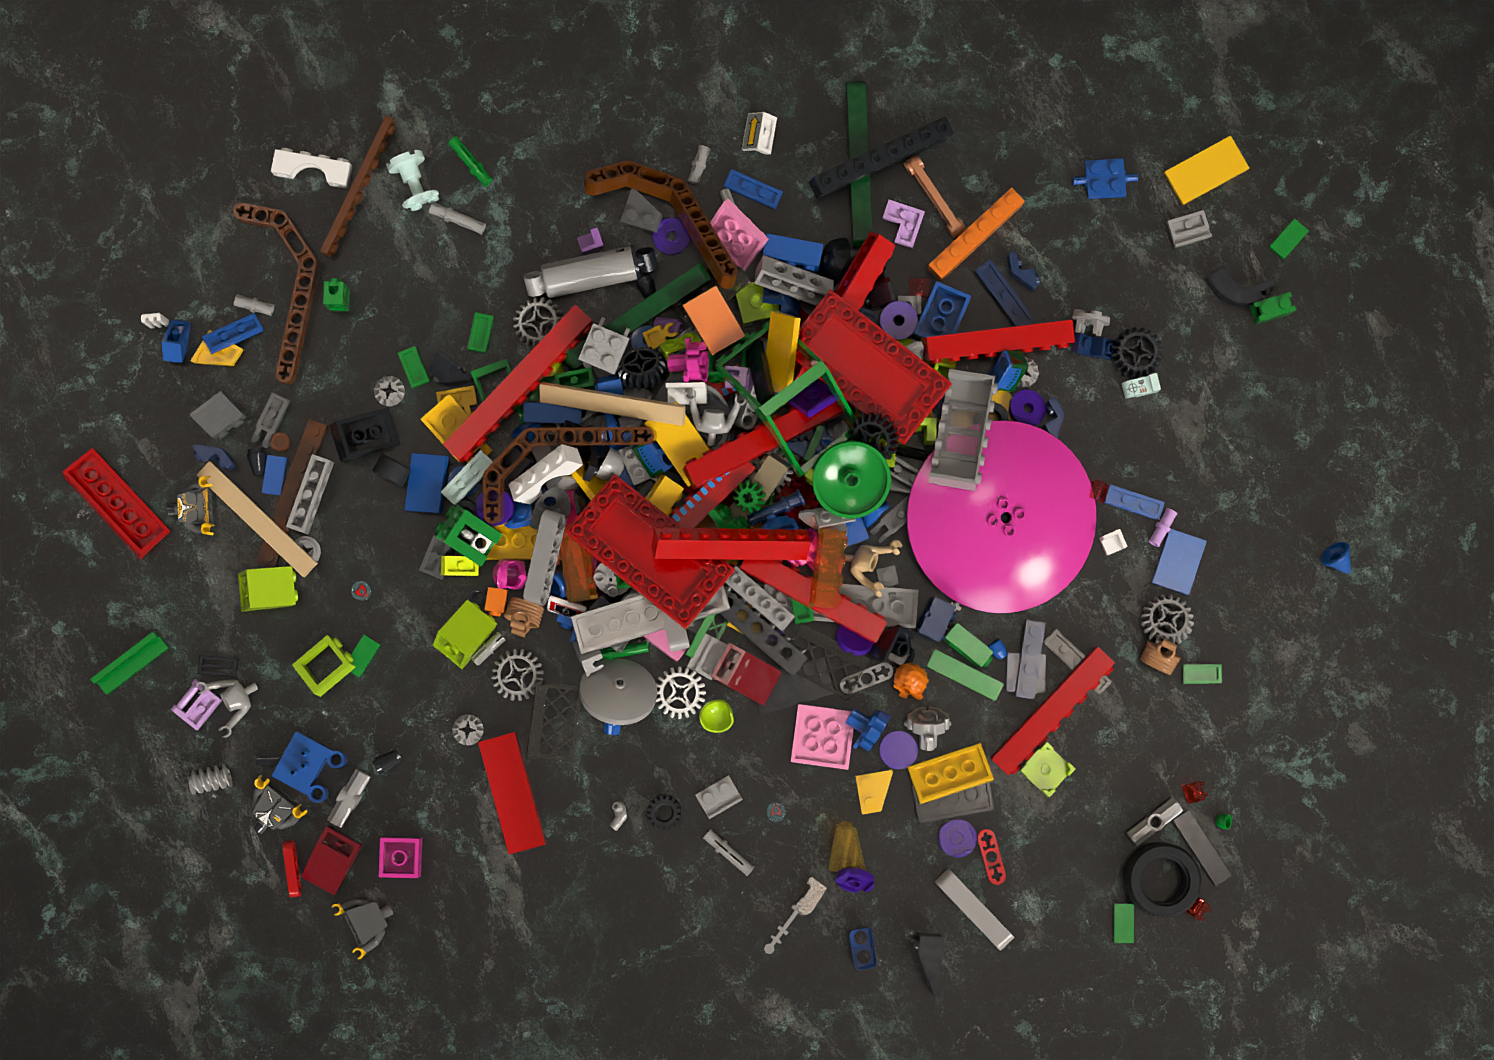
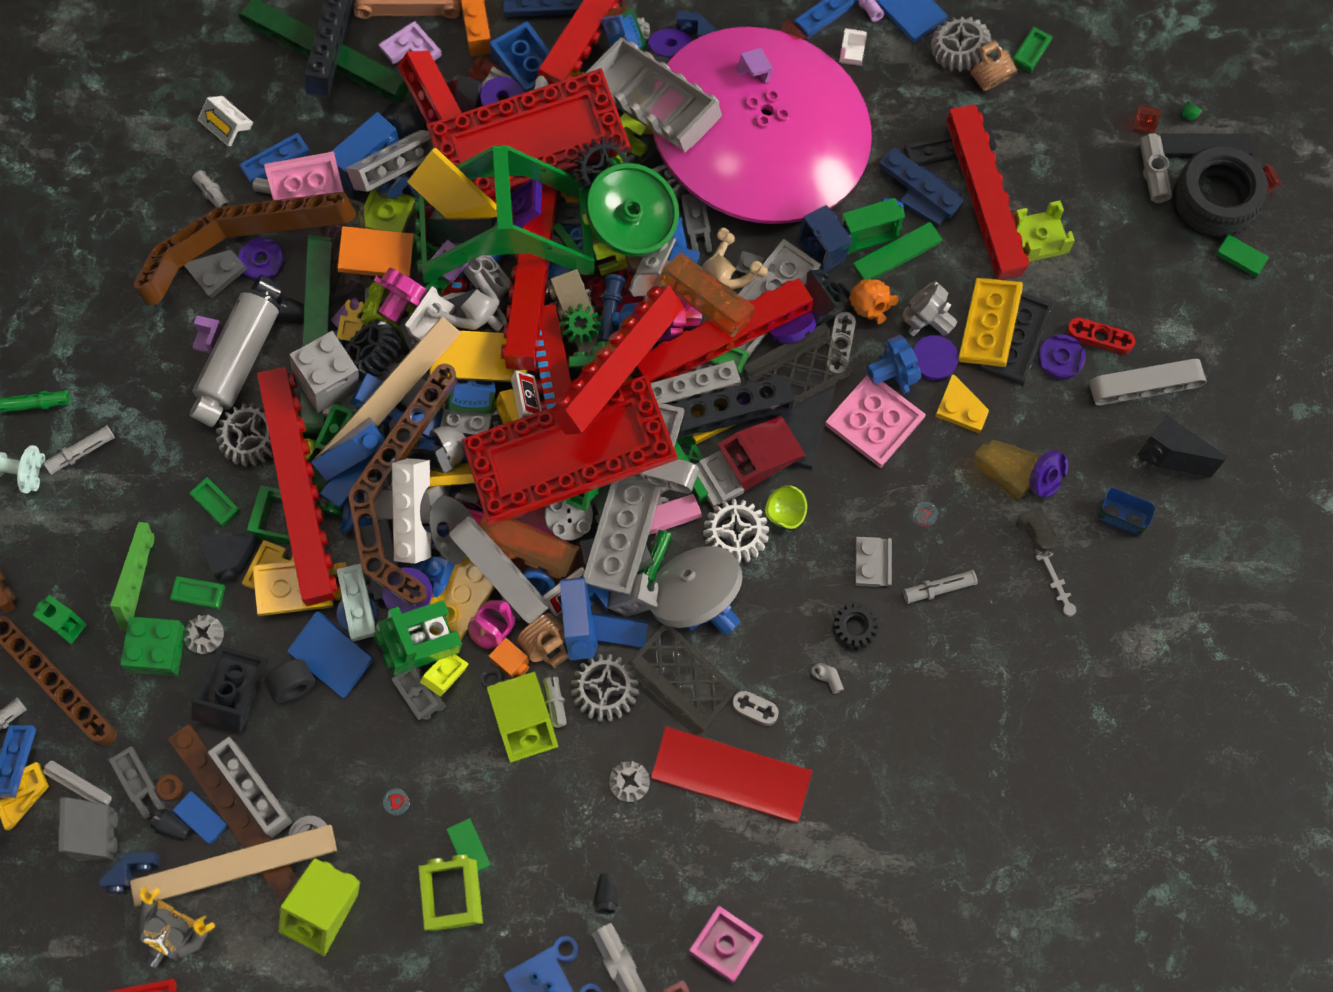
camera: 60 degrees left, 15 degrees down
none -> light grey axle [43,761,112,805]
none -> bright green wing [110,522,154,631]
none -> green brick [120,617,185,676]
none -> blue slope [311,417,386,481]
none -> slope [511,371,542,419]
none -> blue slope [560,577,598,660]
none -> blue tile [592,613,648,648]
none -> light grey beam [733,691,779,726]
none -> medium lavender panel [737,48,773,83]

